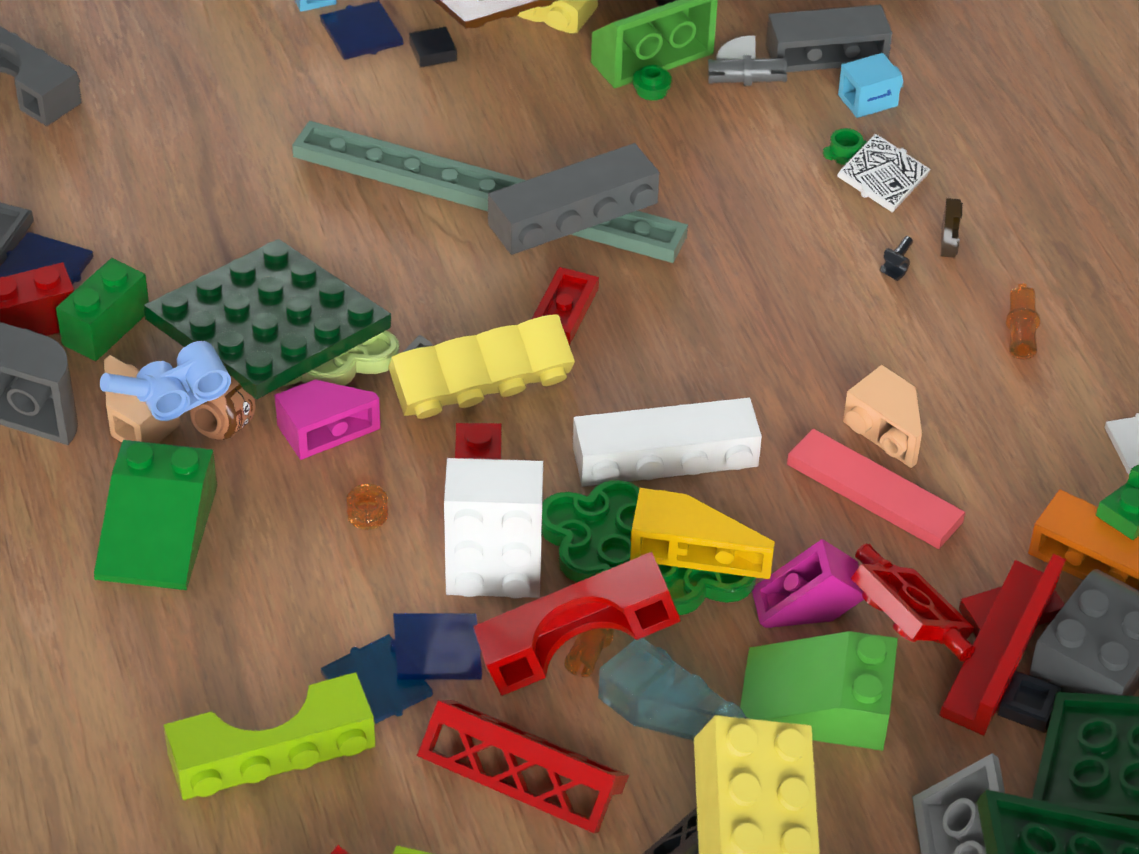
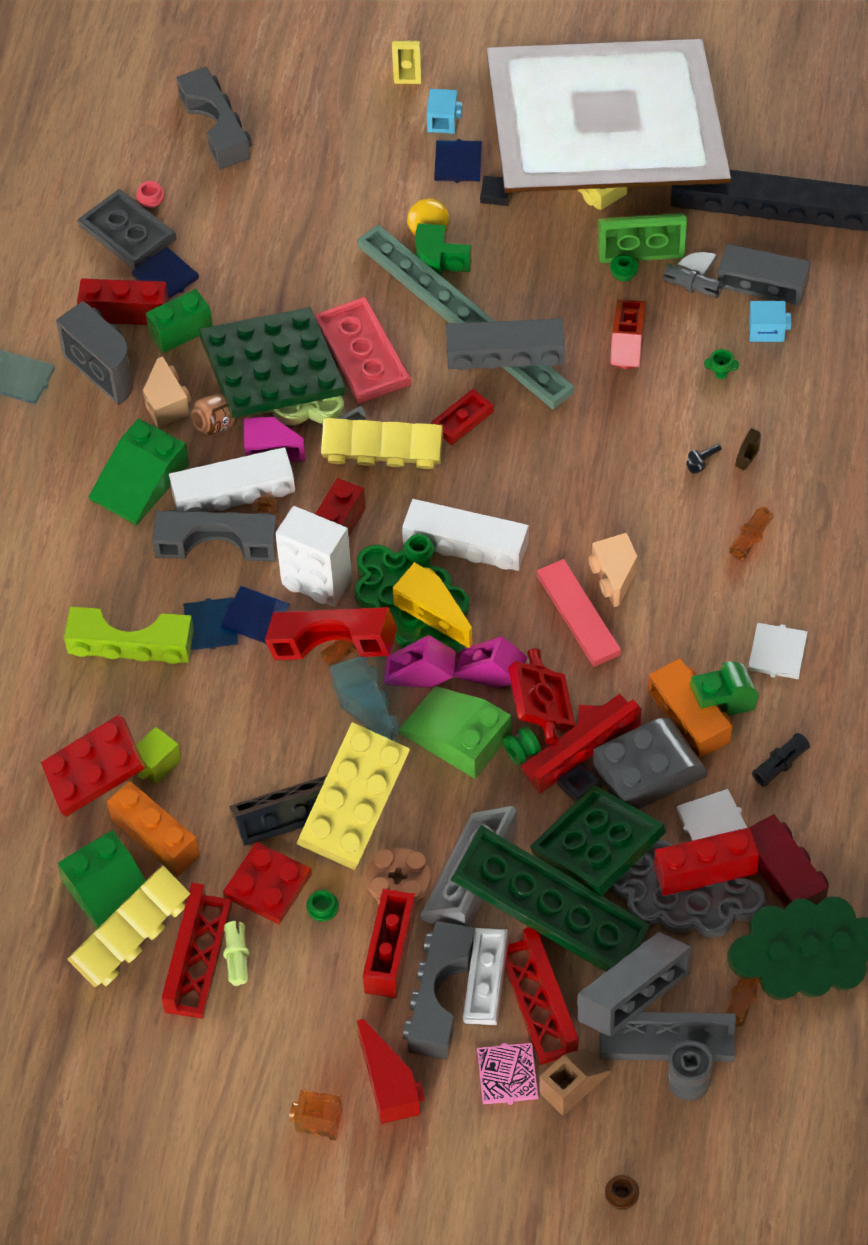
camera: 30 degrees right, 10 degrees up
light blue beam [100,341,231,421] -> none
red fence [417,700,629,834] -> none
white piece [837,134,930,213] -> none
none -> dark grey arch [152,510,278,562]
none -> white brick [169,447,295,512]
none -> coral tile [314,297,411,404]
none -> dark pink slope [384,635,456,688]
none -> green plate [404,534,434,563]
none -> yellow hair [407,198,450,236]
none -> green brick [415,223,472,276]
none -> green wheel [502,726,541,765]
none -> red slope [610,299,646,369]

